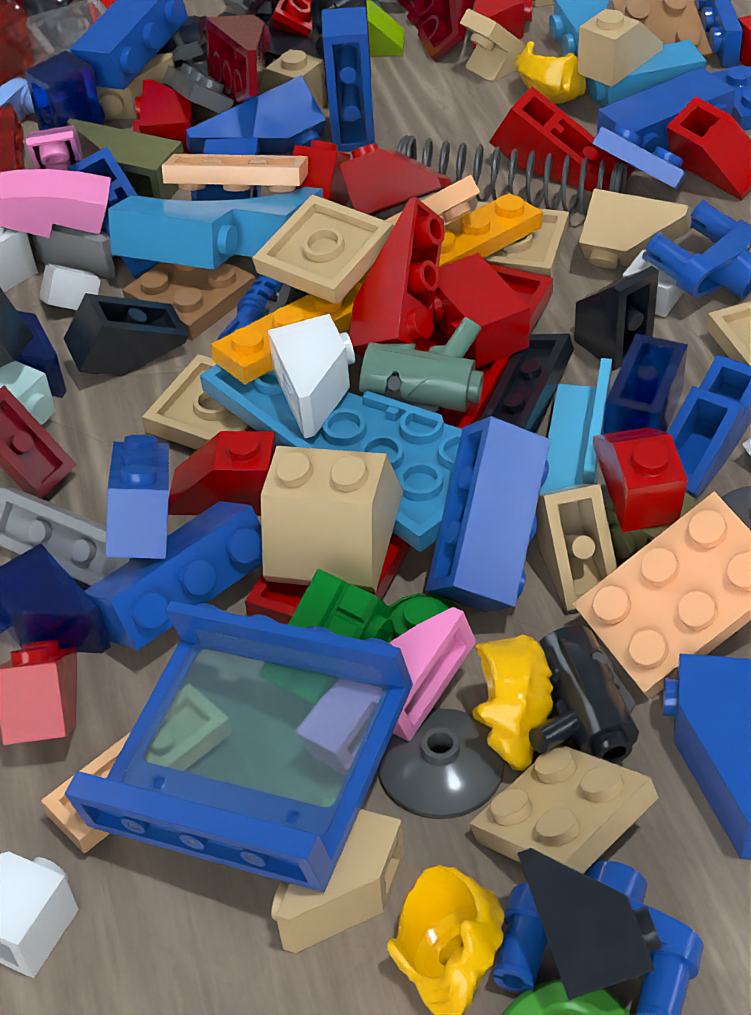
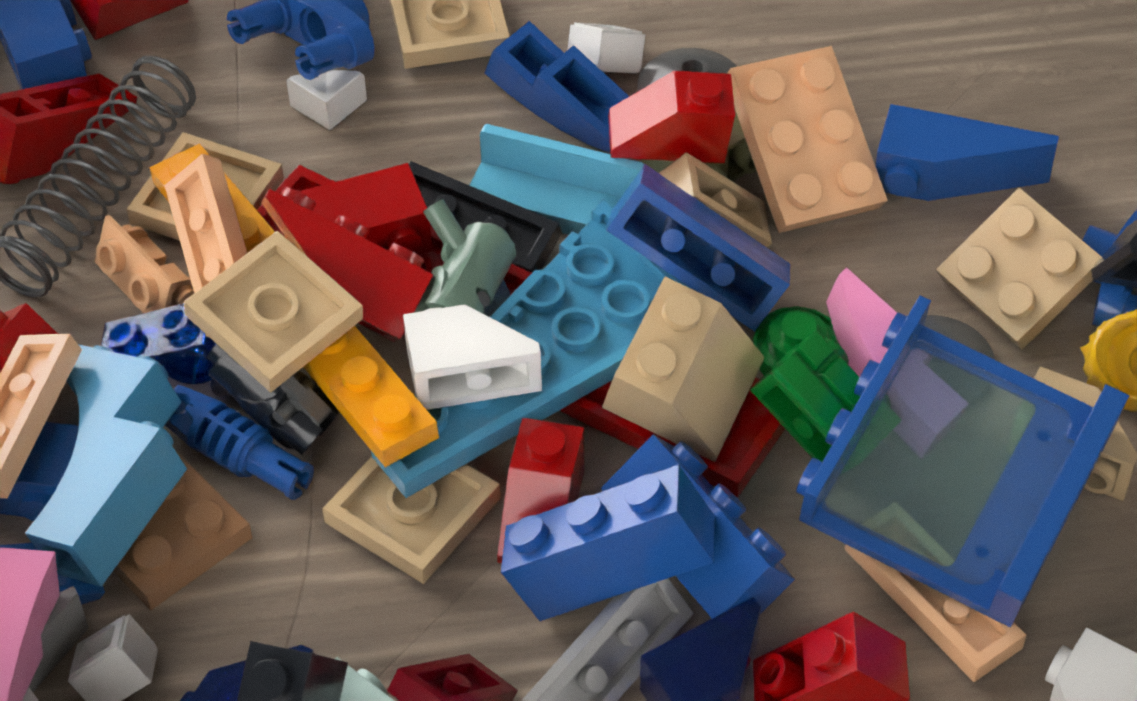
camera: 85 degrees left, 5 degrees up
black slope [63,293,189,376] -> none
red slope [339,143,452,216] -> none
yellow hair [472,634,553,771] -> none
black piece [529,625,639,764] -> none
black slope [574,266,659,371] -> none
tan slope [579,188,692,269] -> none
plate [592,124,688,190] -> none
clear blue brick [603,334,688,434] -> none

